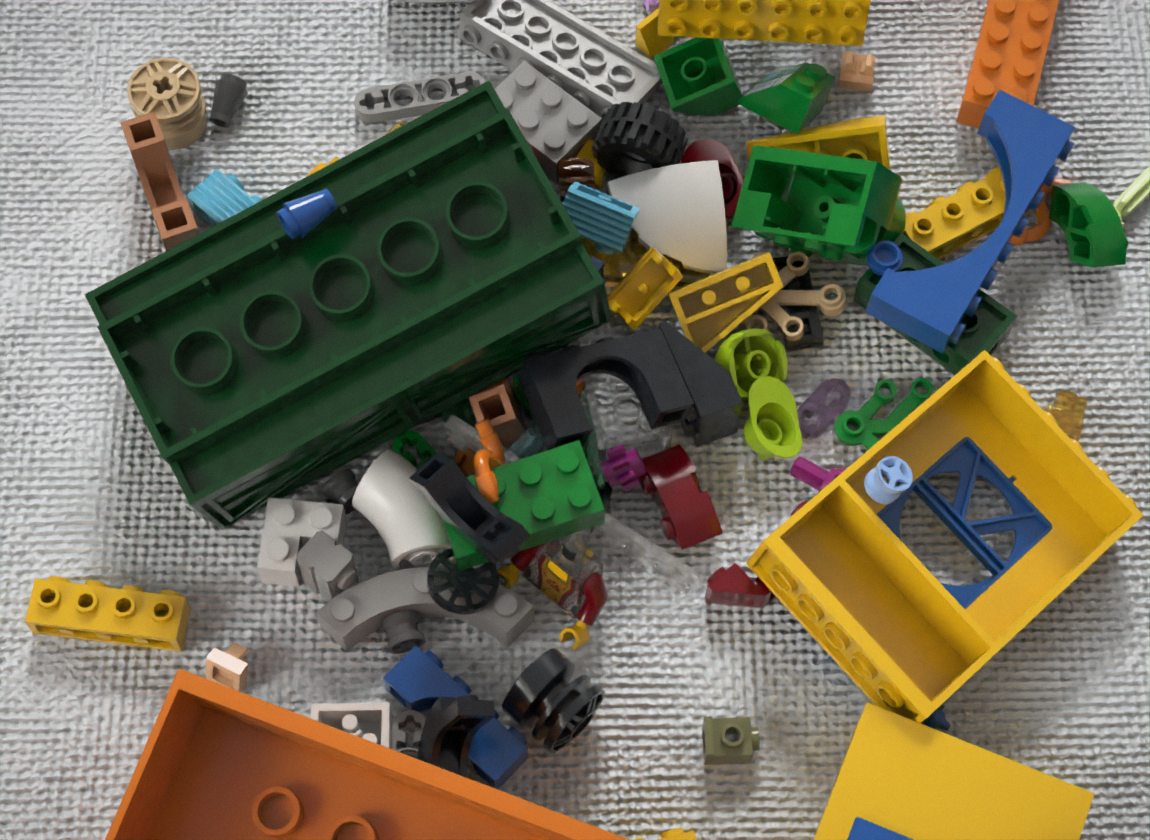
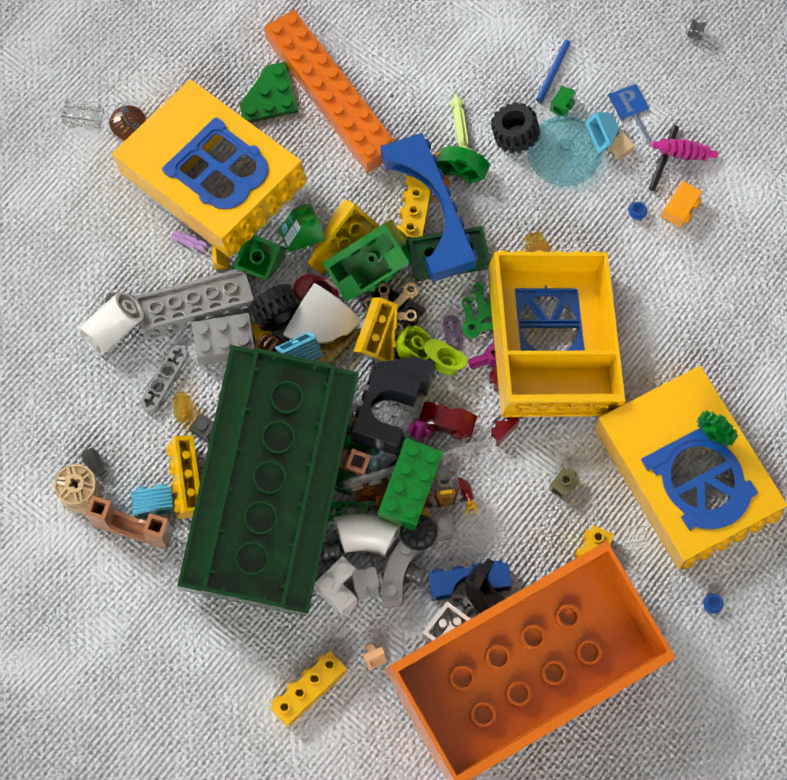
camera: 50 degrees left, 5 degrees up
blue cone [276,189,338,239] -> none
black arch [409,452,531,564] -> none
orange animal [473,418,504,504] -> none
black wheel [502,648,605,753] -> none
yellow hinge [607,246,683,330] -> none
light nougat tile [838,52,876,92] -> none
light blue wheel [864,456,913,504] -> none
blue plate [866,241,903,276] -> none

